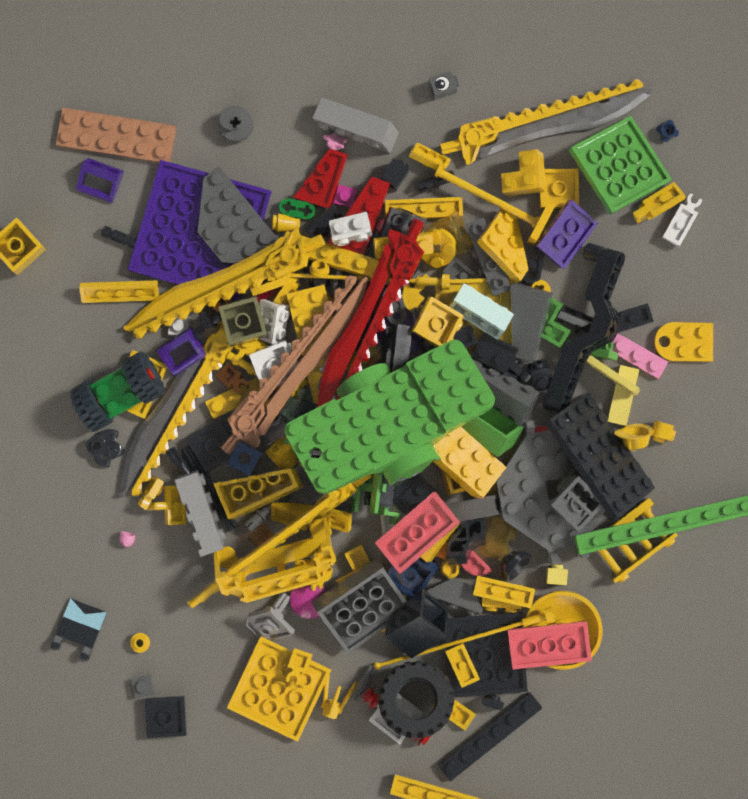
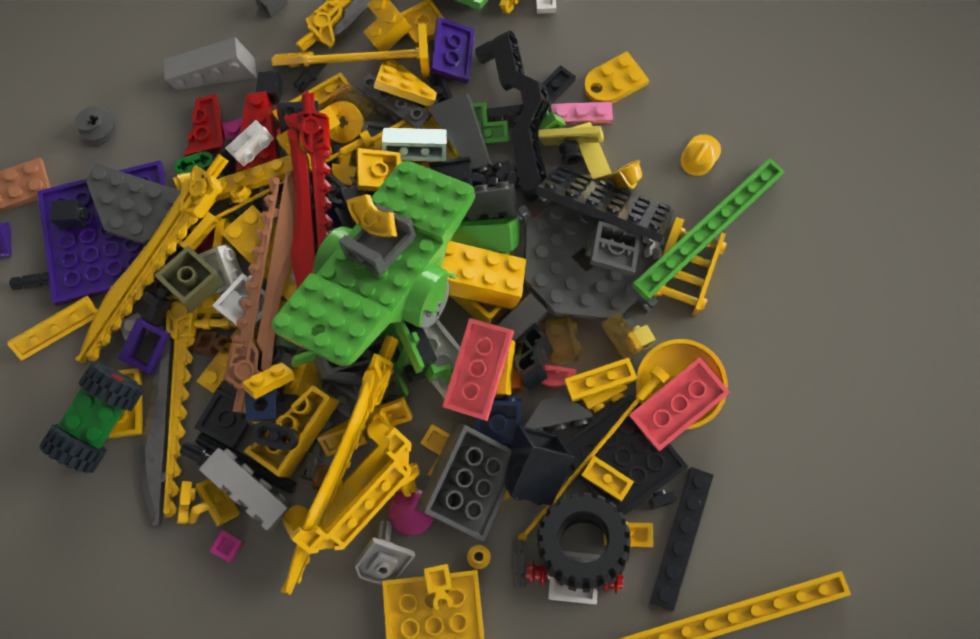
camera: 30 degrees left, 15 degrees down
black plate [86,429,125,467] -> none
bright pink hinge [119,531,136,547] -> none
yellow plant [321,674,357,719] -> none
bright pink plate [323,132,347,150] -> none
black plate [393,473,435,515] -> none
yellow plate [441,560,460,578] -> none
black piece [501,551,531,582] -> none
yellow plate [651,420,676,444] -> none
none -> black brick [50,199,89,230]
none -> dark pink plate [210,530,244,563]
none -> yellow plate [242,362,295,399]
none -> black plate [252,421,299,451]
none -> dark grey panel [339,203,416,276]
none -> yellow tile [346,194,397,238]
none -> yellow plate [467,545,491,569]
none -> black wheel [559,140,582,165]
none -> clear yellow bracket [601,312,643,362]
none -> yellow piece [680,134,721,176]

